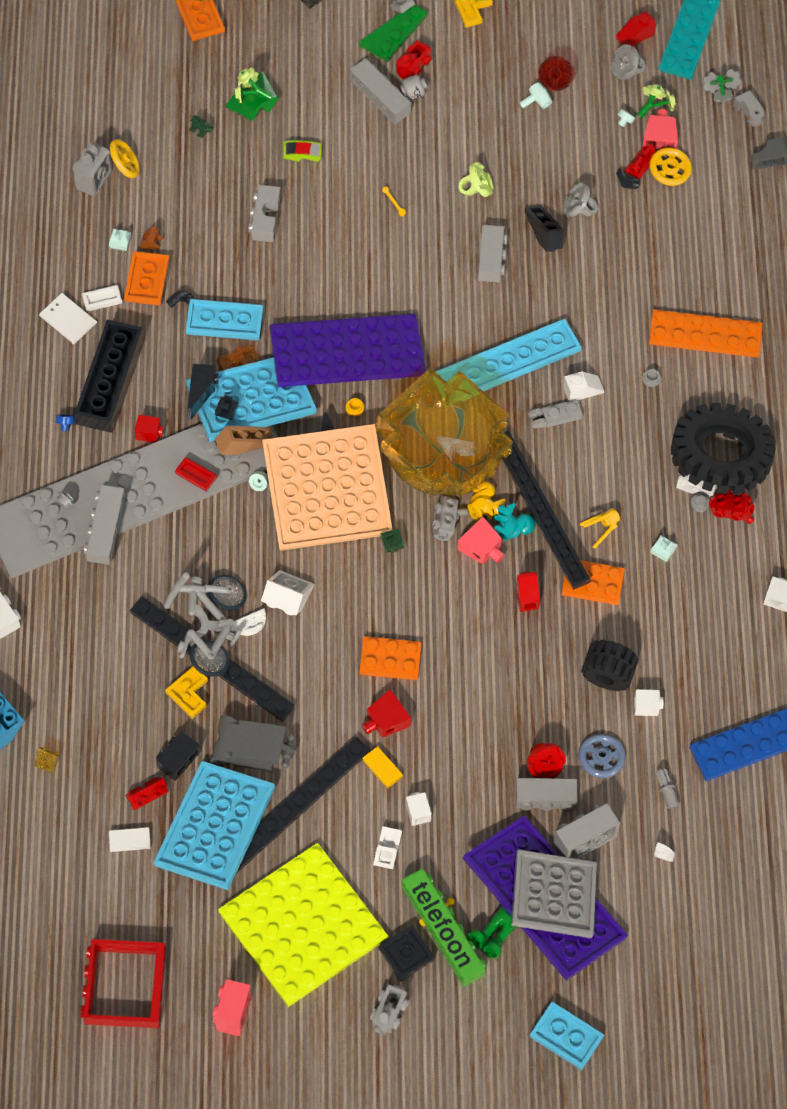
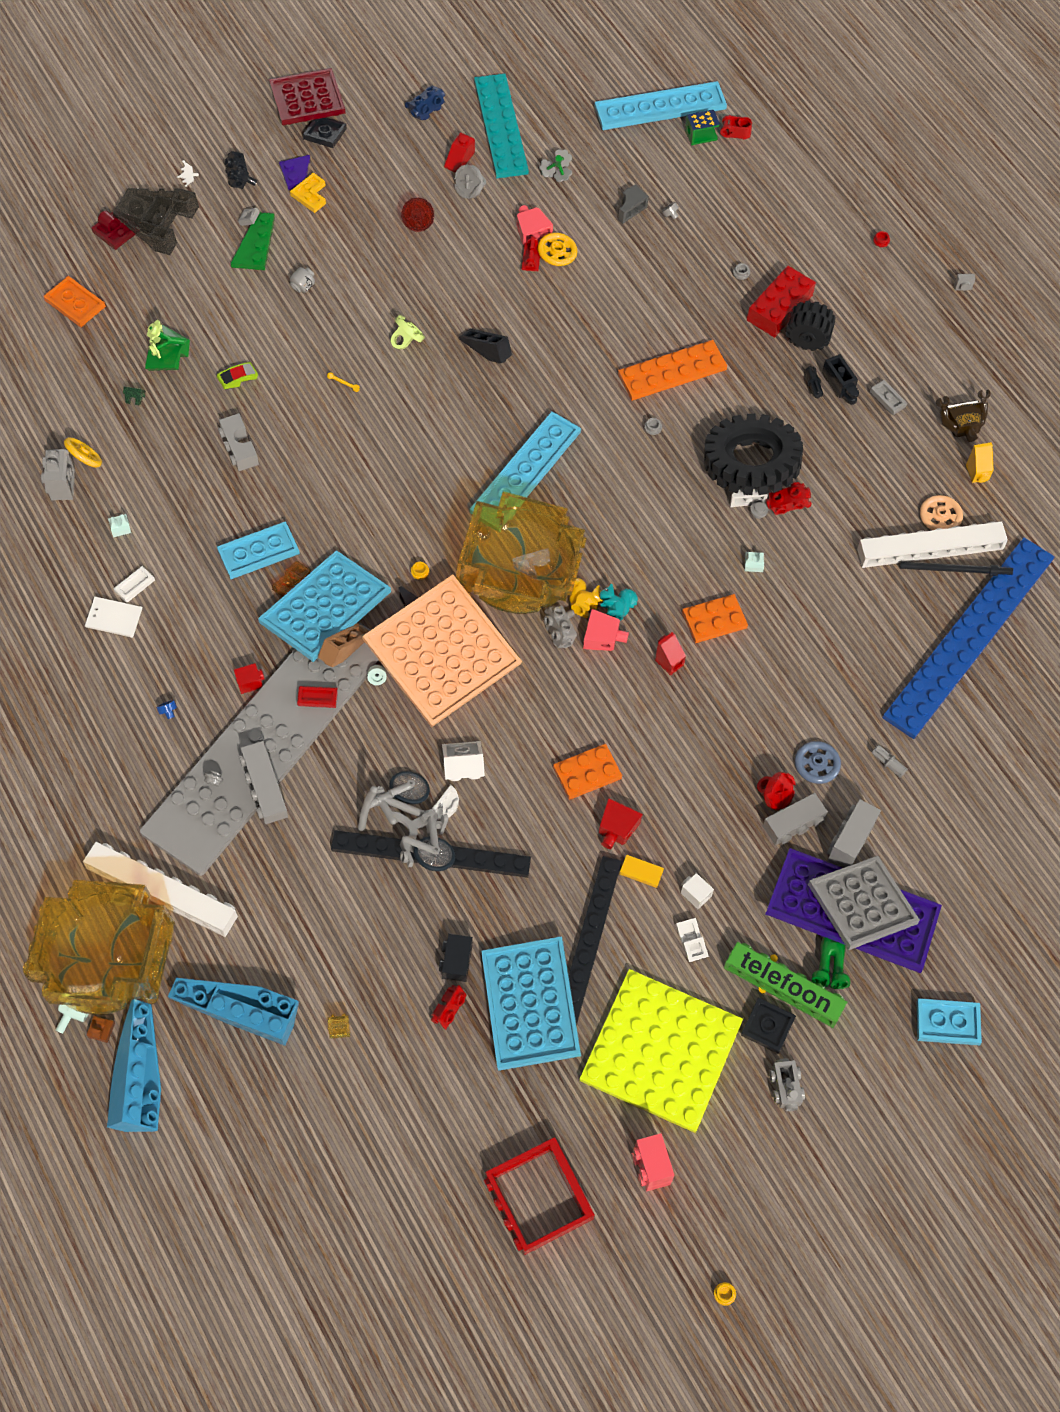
camera: 30 degrees left, 0 degrees up
black brick [74,319,144,433] -> none
white tile [109,827,151,852] -> none
orange plate [124,251,169,306] -> none
dark orange tile [139,226,163,250] -> none
yellow plate [165,666,208,719] -> none
black arm [166,291,194,308] -> none
black slope [187,364,219,420] -> none
dark grey piece [210,715,295,772] -> none
black tile [215,395,239,420] -> none
dark purple plate [270,314,426,387] -> none
light grey brick [350,59,412,125] -> none
clear green tile [380,528,404,553] -> none
red brick [396,40,432,79] -> none
light grey brick [478,225,507,282] -> none
black plate [492,430,590,590] -> none
light aqua piece [519,82,553,109] -> none
light grey hinge [528,400,583,429] -> none
light grey tile [563,182,598,217] -> none
white slope [563,372,604,401] -> none
yellow plant [580,508,620,548] -> none
black wheel [581,640,639,691] -> none
black arm [616,169,640,189] -> none
light aqua tile [617,108,636,127] -> none
white brick [634,690,663,716] -> none
plant [637,84,676,119] -> none
white tile [654,842,675,862] -> none
light grey leg [733,90,764,126] -> none

